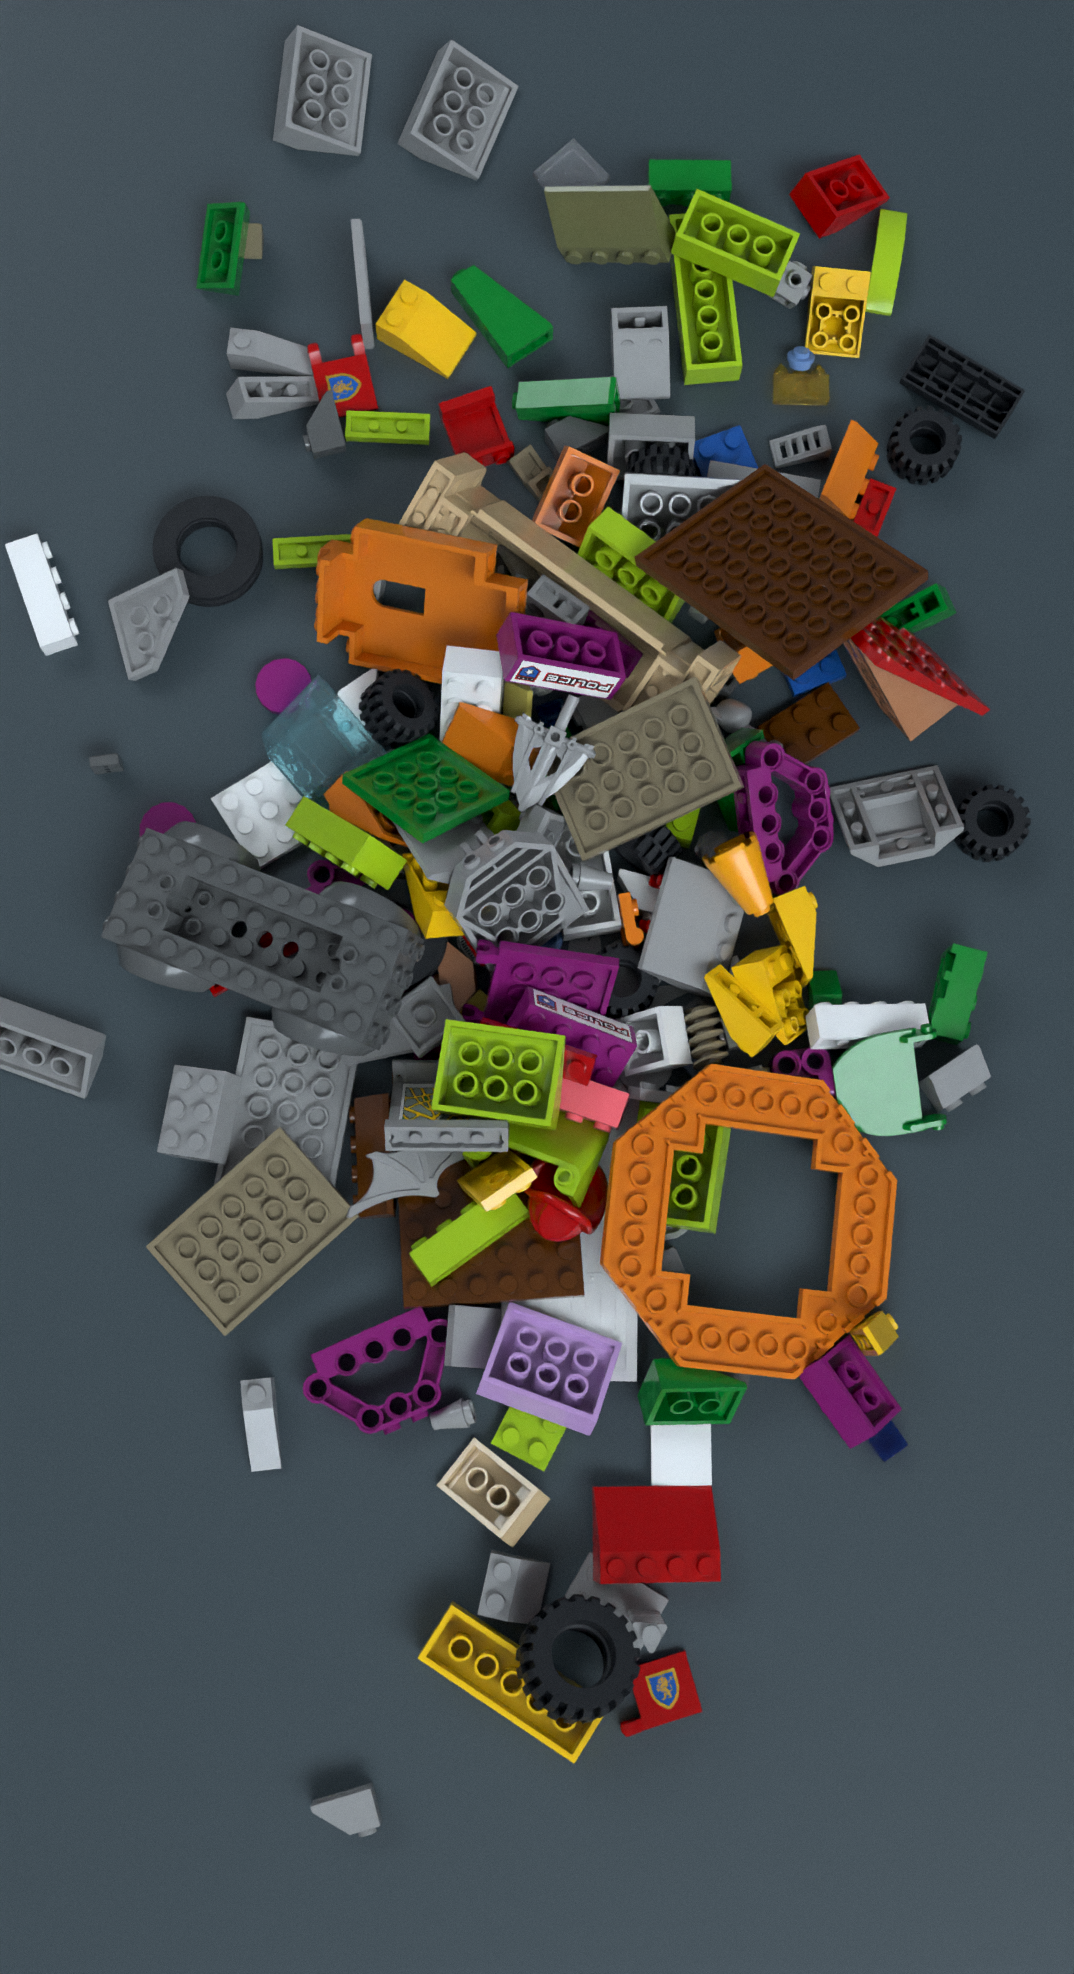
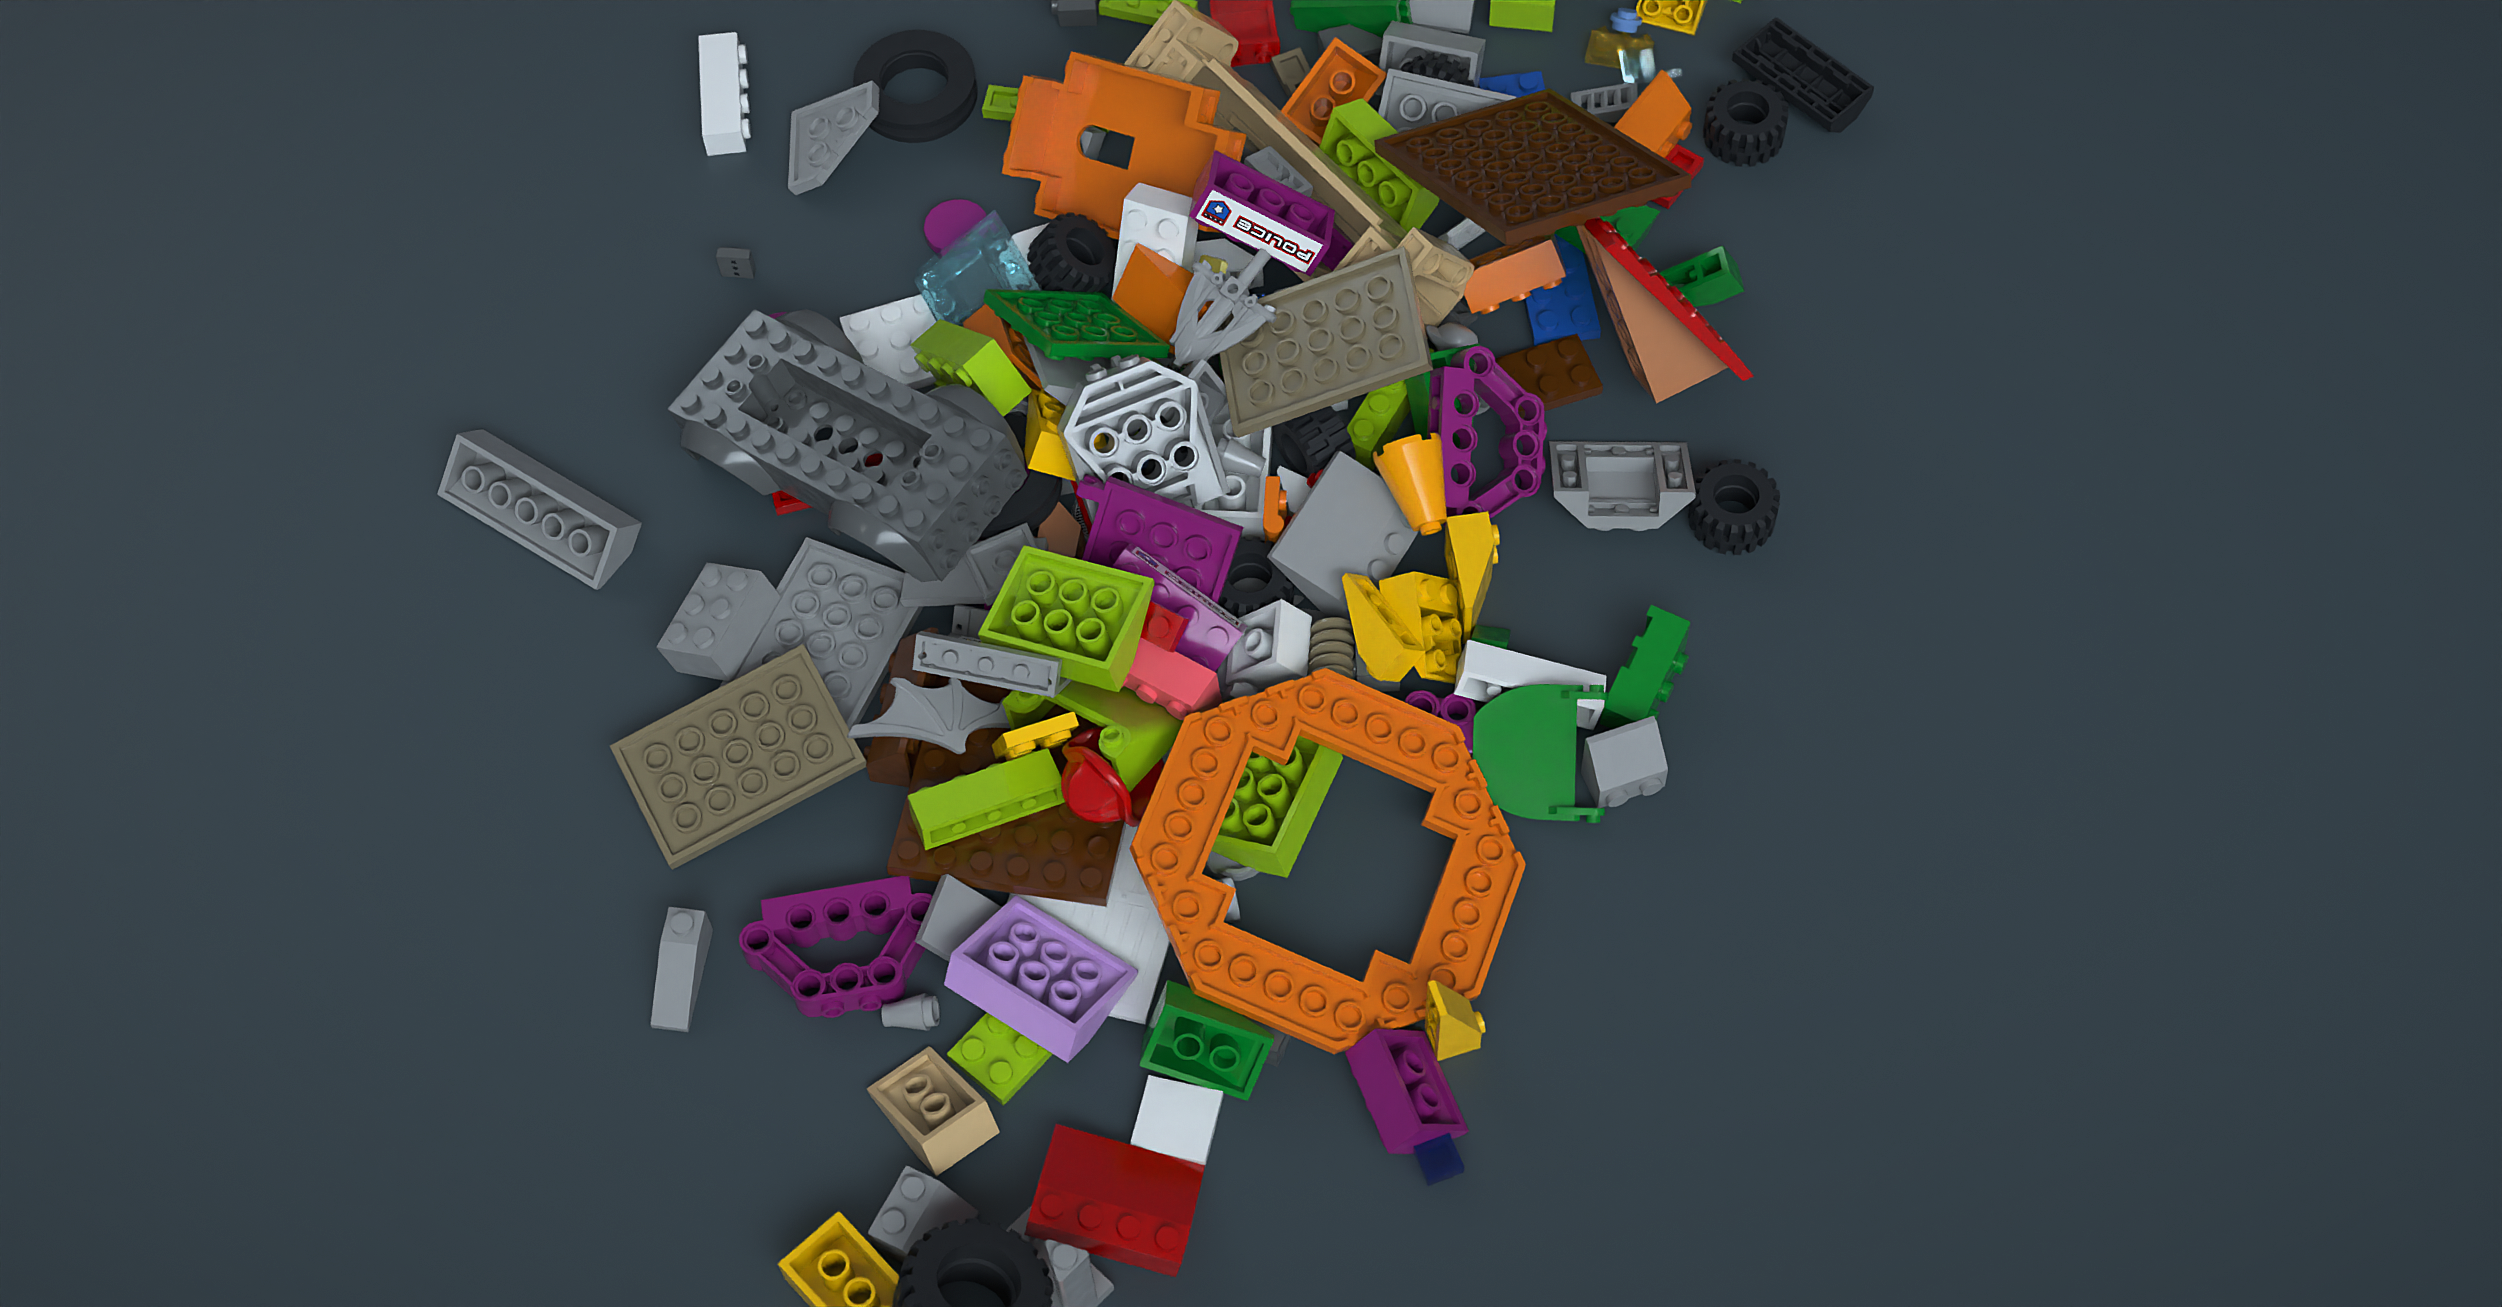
camera: 20 degrees right, 20 degrees down
none -> clear light blue panel [1619,48,1682,83]

